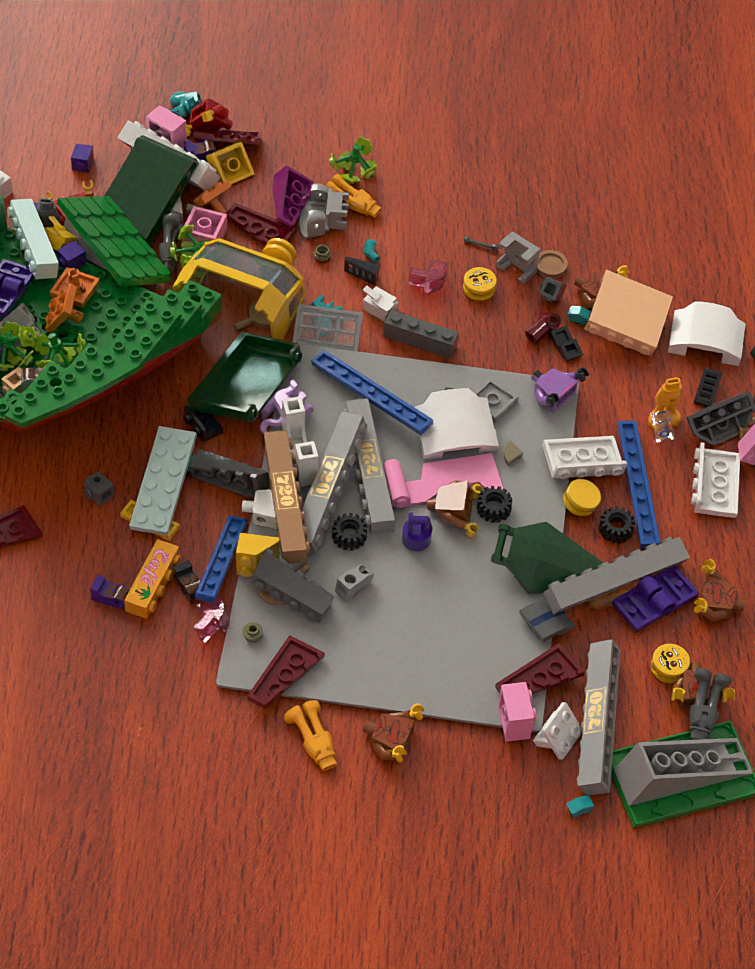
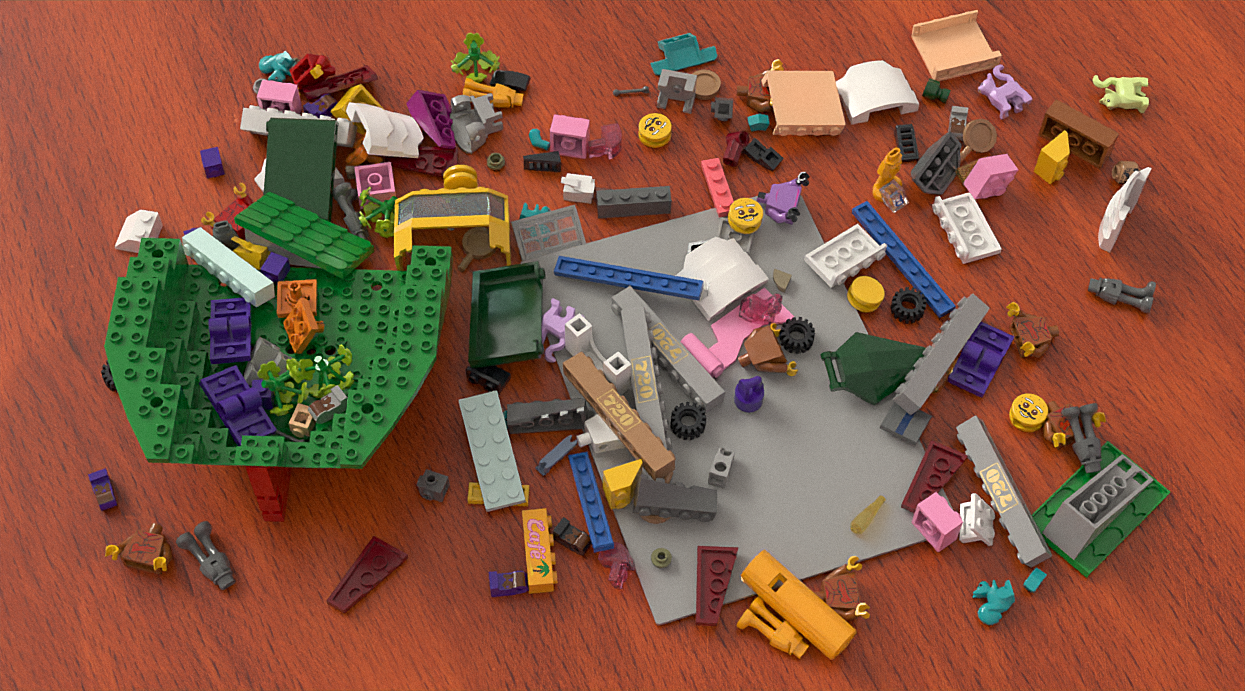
camera: 25 degrees left, 5 degrees up
none -> white slope [346,102,424,158]
none -> black slope [490,70,531,92]
none -> sand blue piece [535,435,577,476]
none -> bright pink brick [550,115,590,159]
none -> teal plate [650,33,717,76]
none -> coral plate [701,158,734,218]
none -> yellow head [728,198,763,234]
none -> clear pink brick [739,293,783,325]
none -> light orange piece [741,549,857,660]
none -> clear yellow piece [850,495,886,534]
none -> teal animal [973,580,1015,625]

